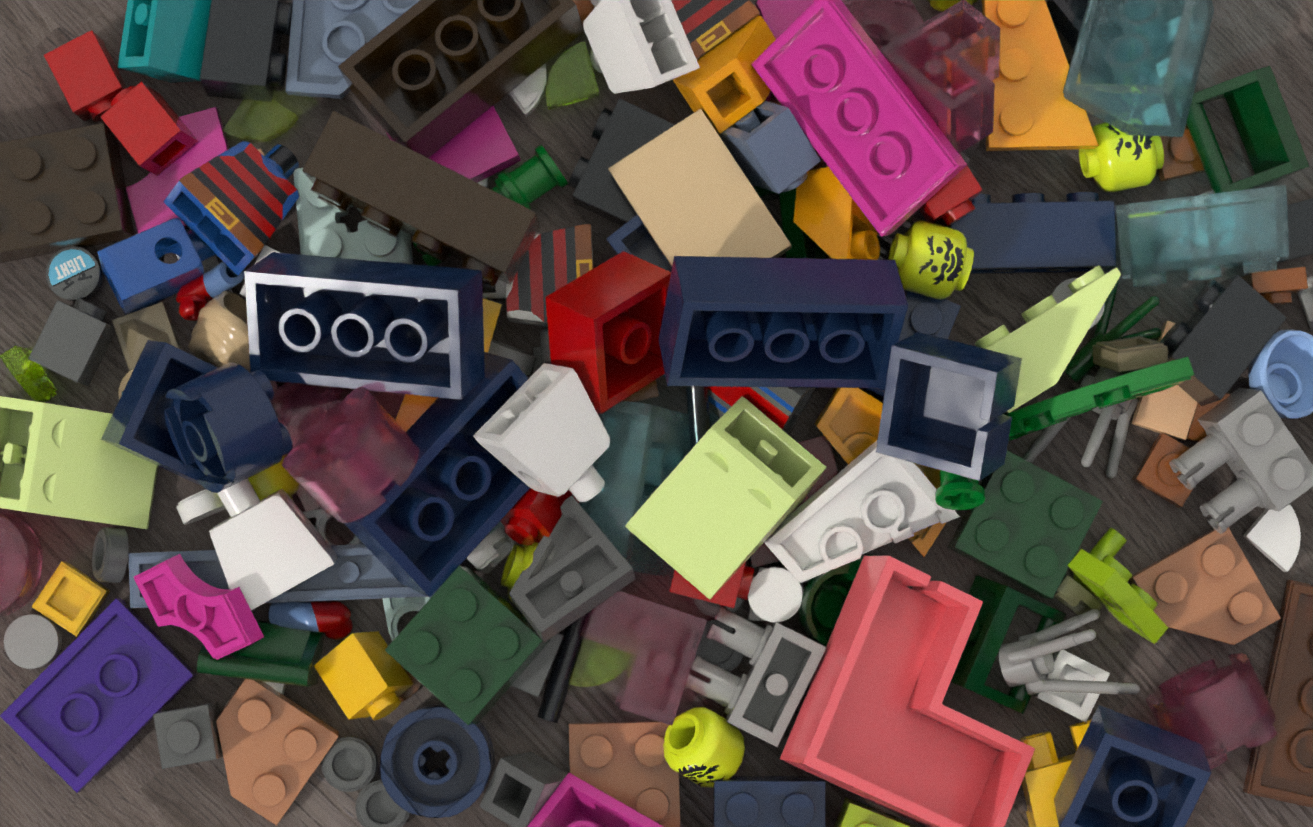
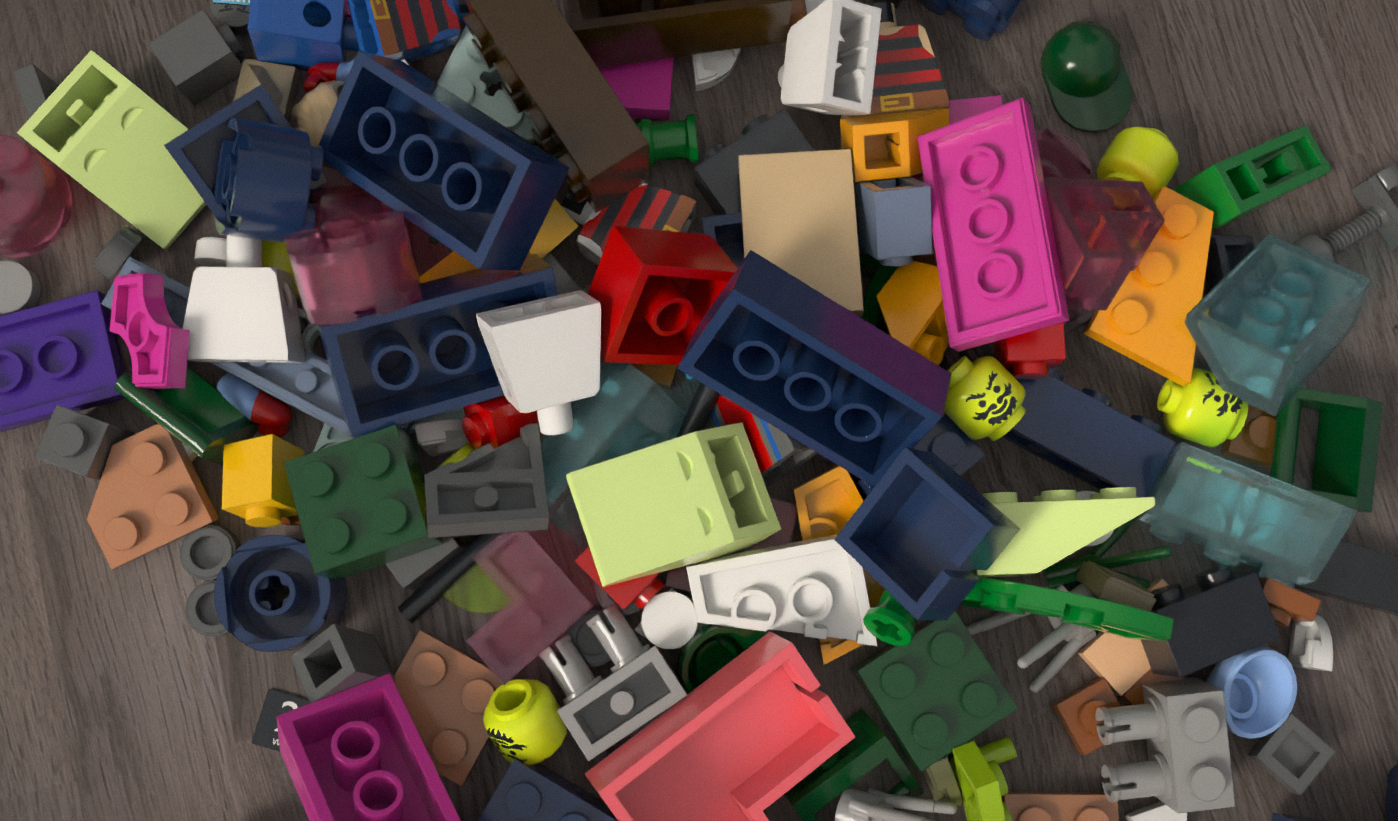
camera: 30 degrees right, 5 degrees down
clear neon green tile [0,345,57,403] -> none
yellow tile [32,561,110,637] -> none
clear neon green tile [546,41,600,110] -> none

